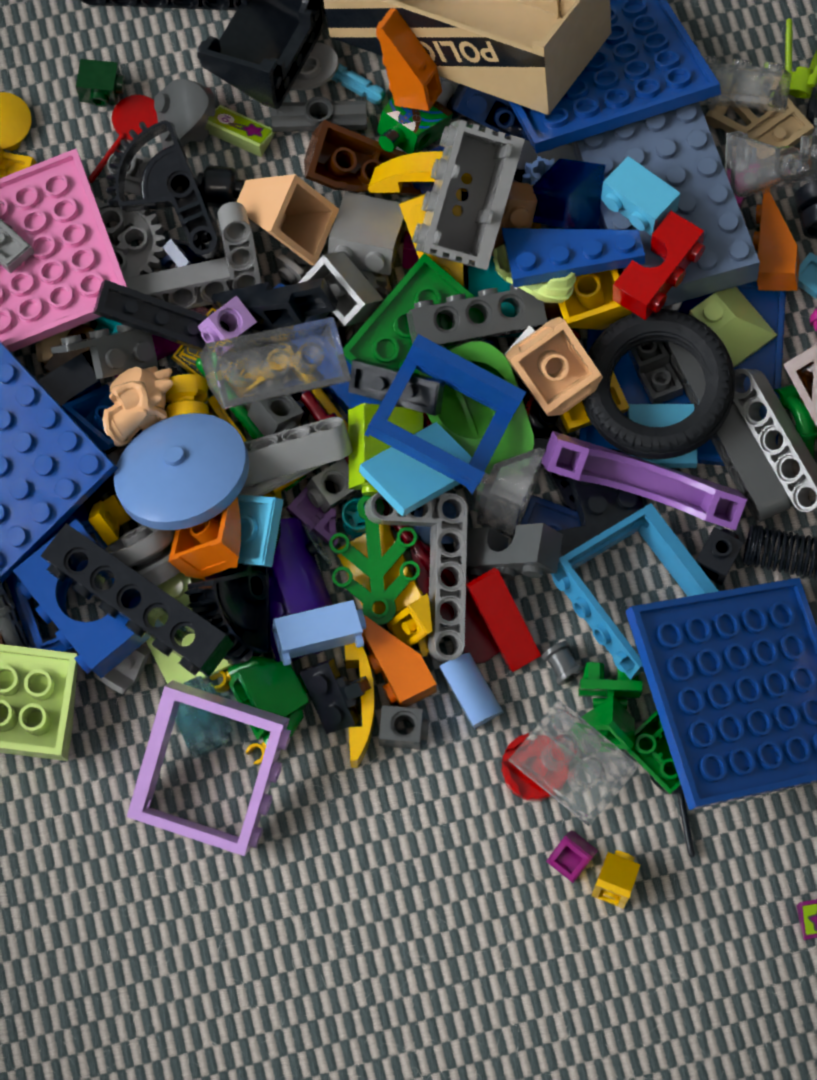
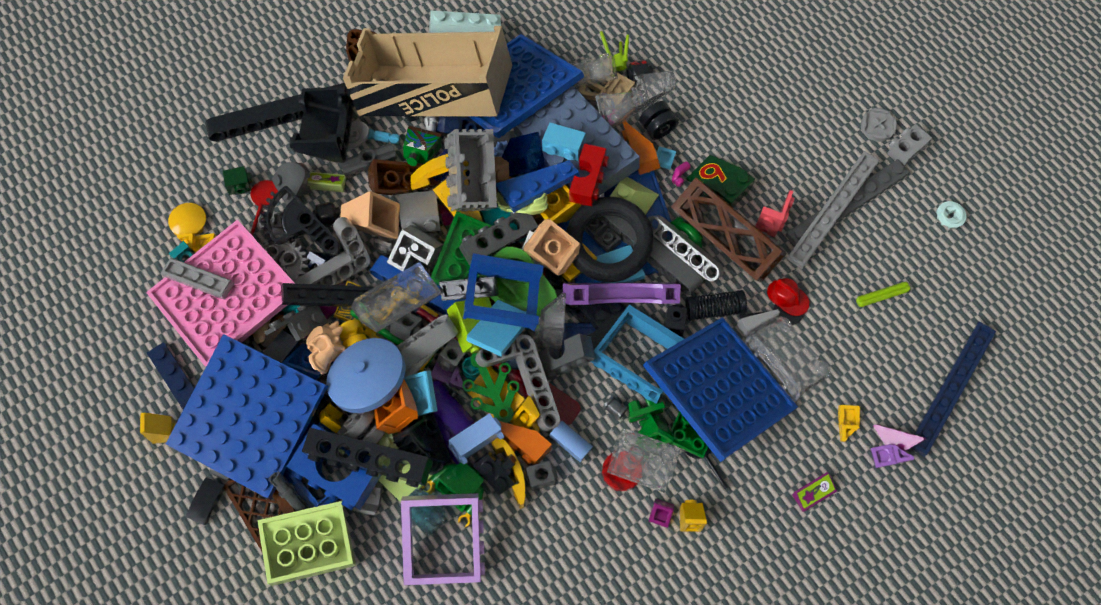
camera: 25 degrees left, 5 degrees down
lavender brick [197,295,257,353] -> none
black slope [211,278,338,330] -> none
orange slope [376,8,442,111] -> none
red tile [466,567,541,672] -> none

